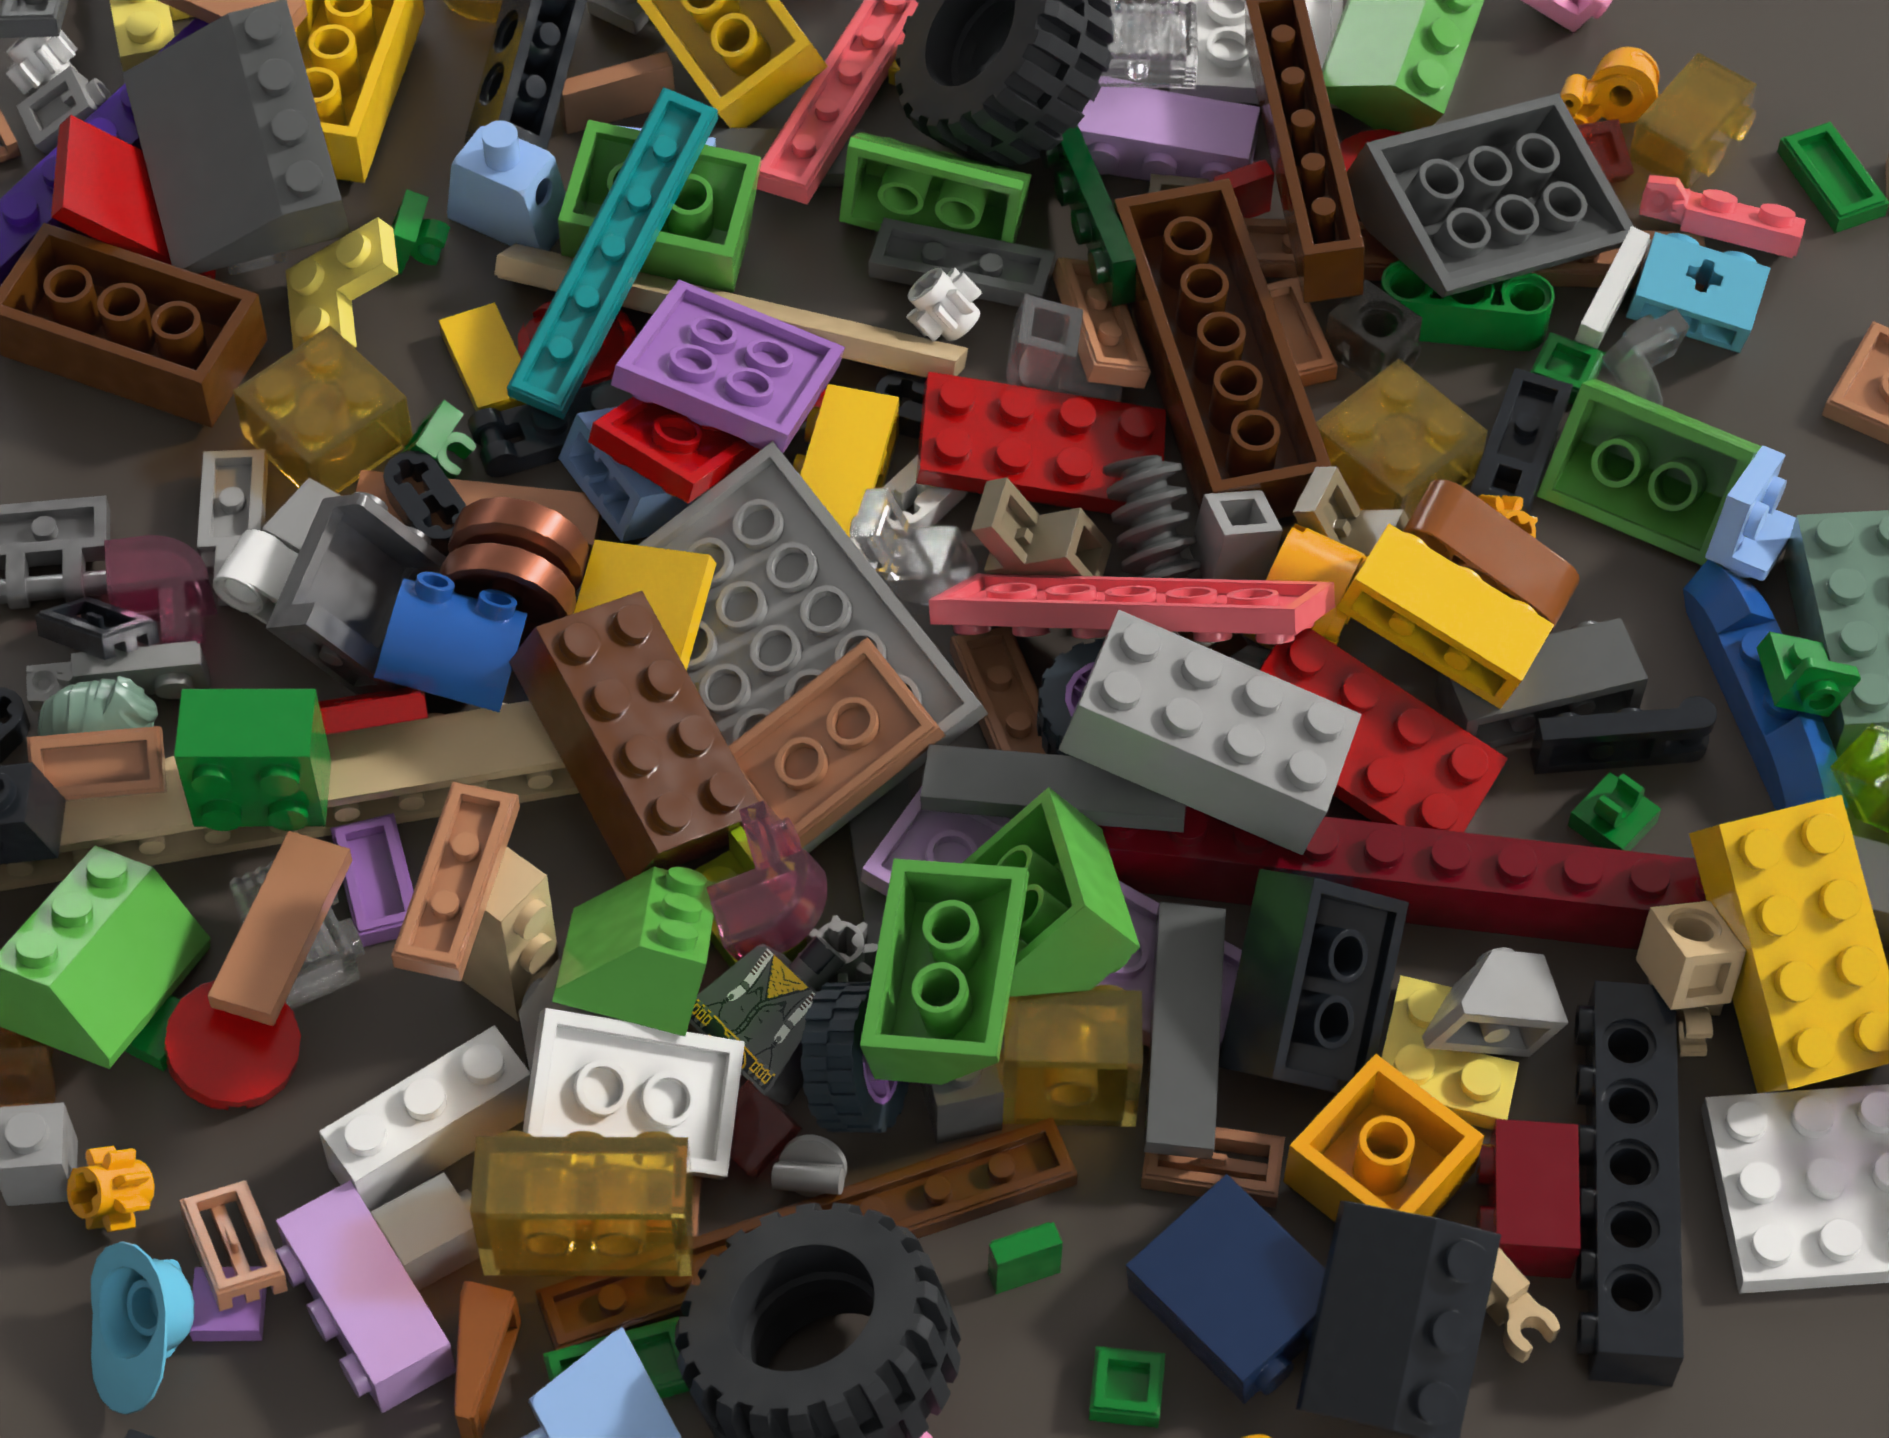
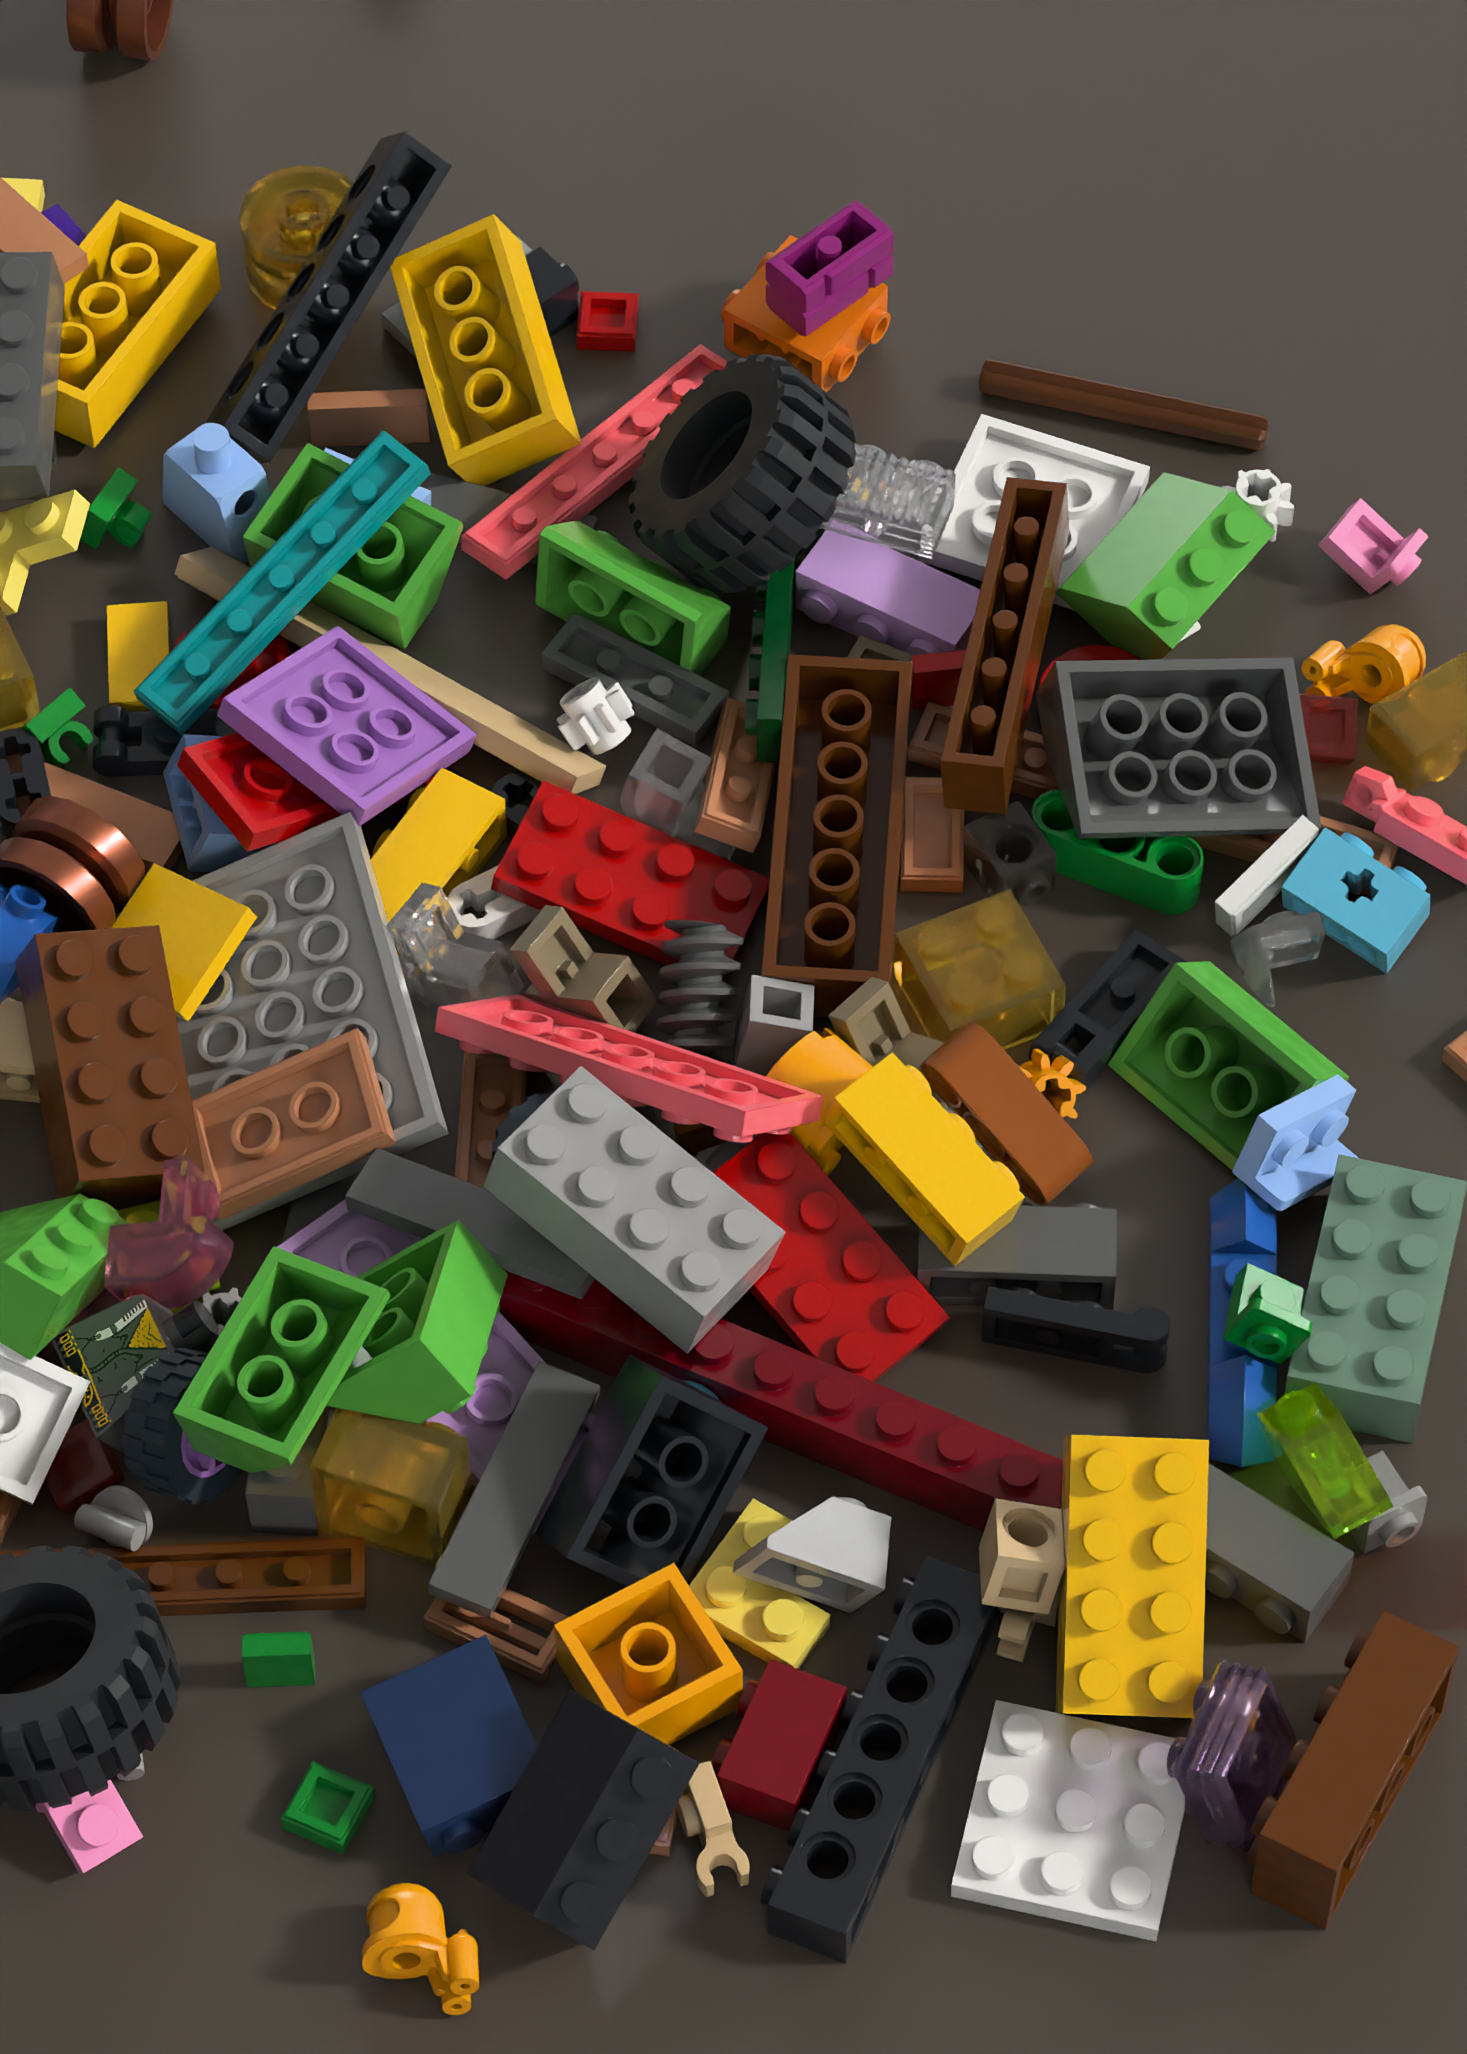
camera: 20 degrees right, 0 degrees up
green tile [1530,332,1606,405] -> none
green tile [1567,772,1661,851] -> none

